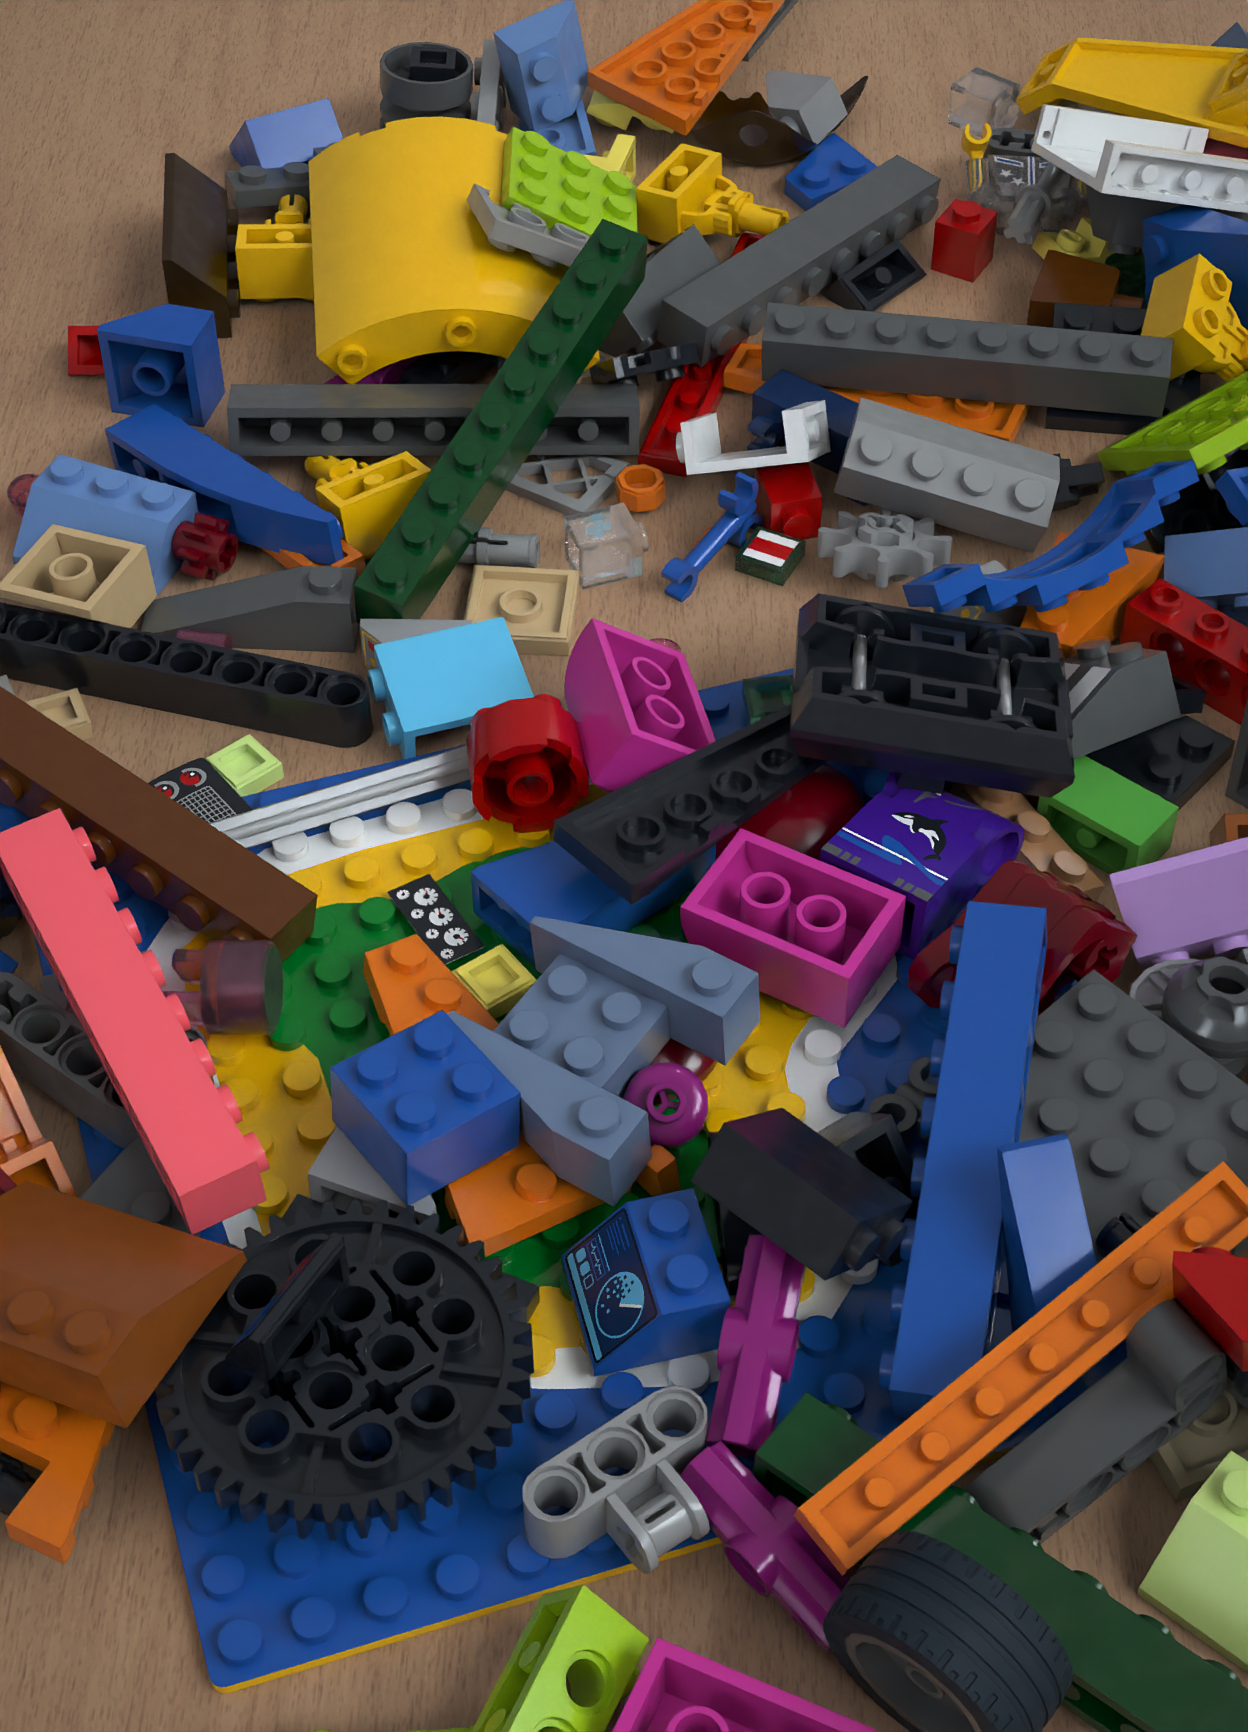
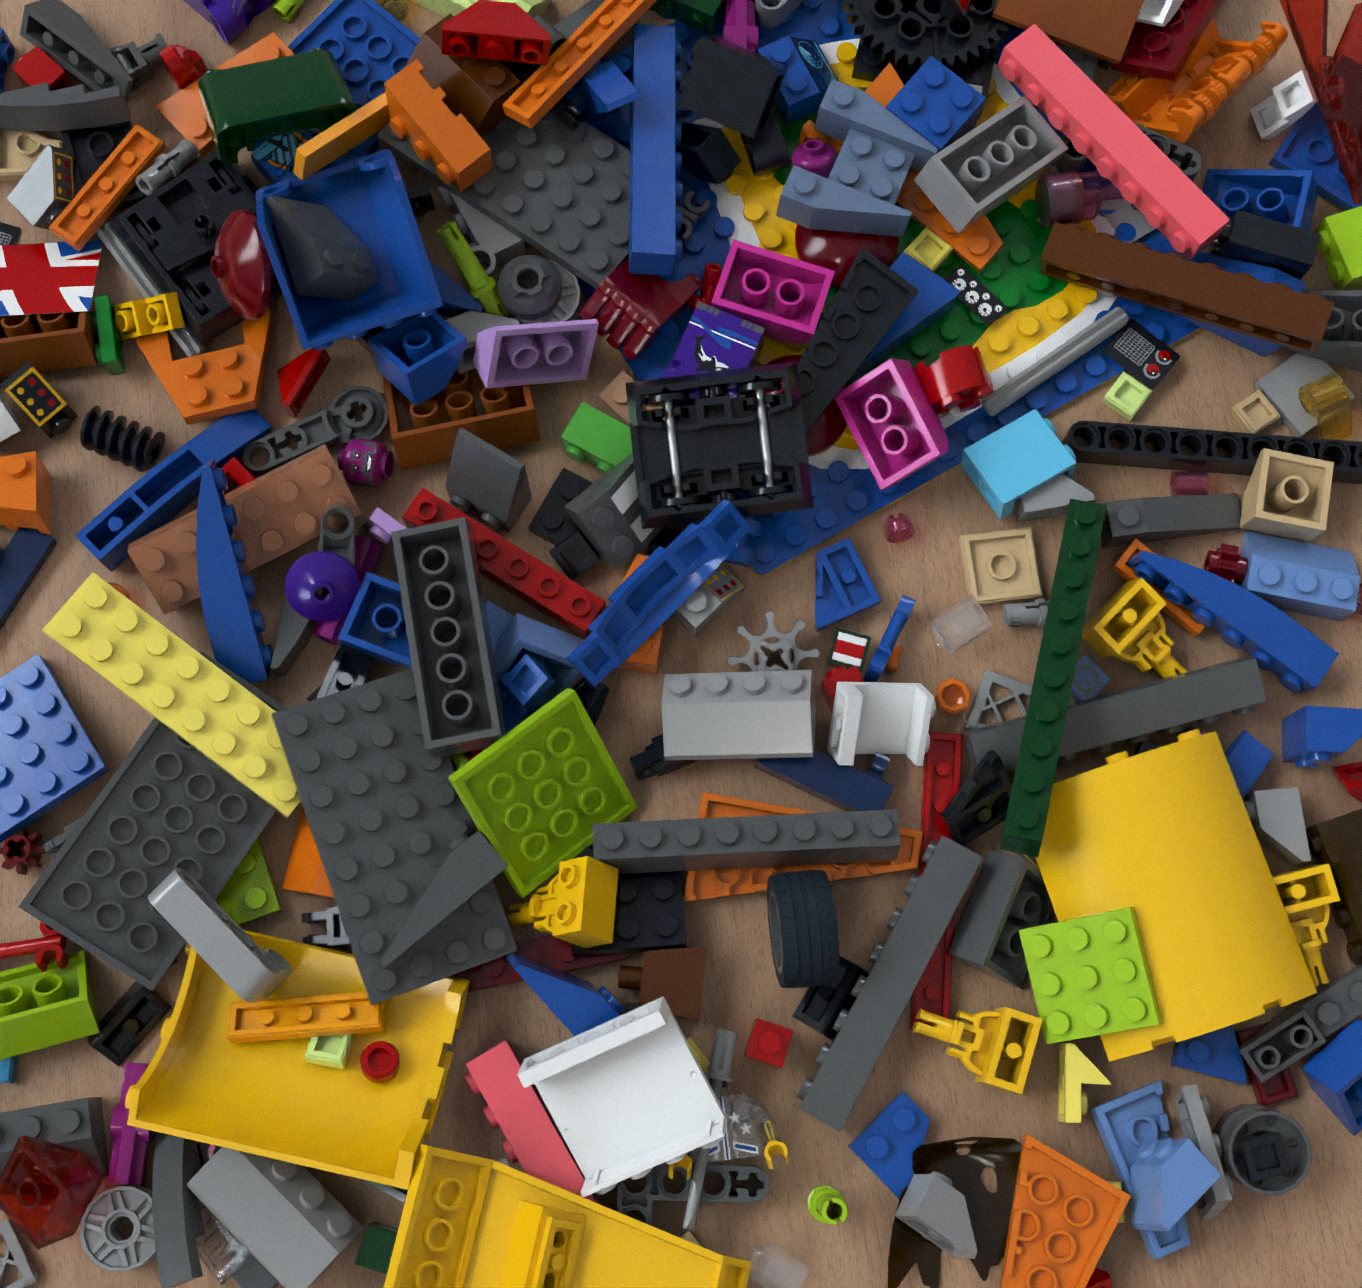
camera: 165 degrees right, 30 degrees up
light grey wing [467,184,590,268] -> none
tile [742,675,794,725] -> none
none -> red arm [689,263,723,313]
none -> black wheel [767,870,839,988]
none -> lime pin [807,1185,848,1225]
none -> blue wing [815,537,881,632]
none -> light grey brick [914,96,1069,234]
none -> blue slope [1224,730,1274,798]
none -> light grey slope [1243,787,1311,866]

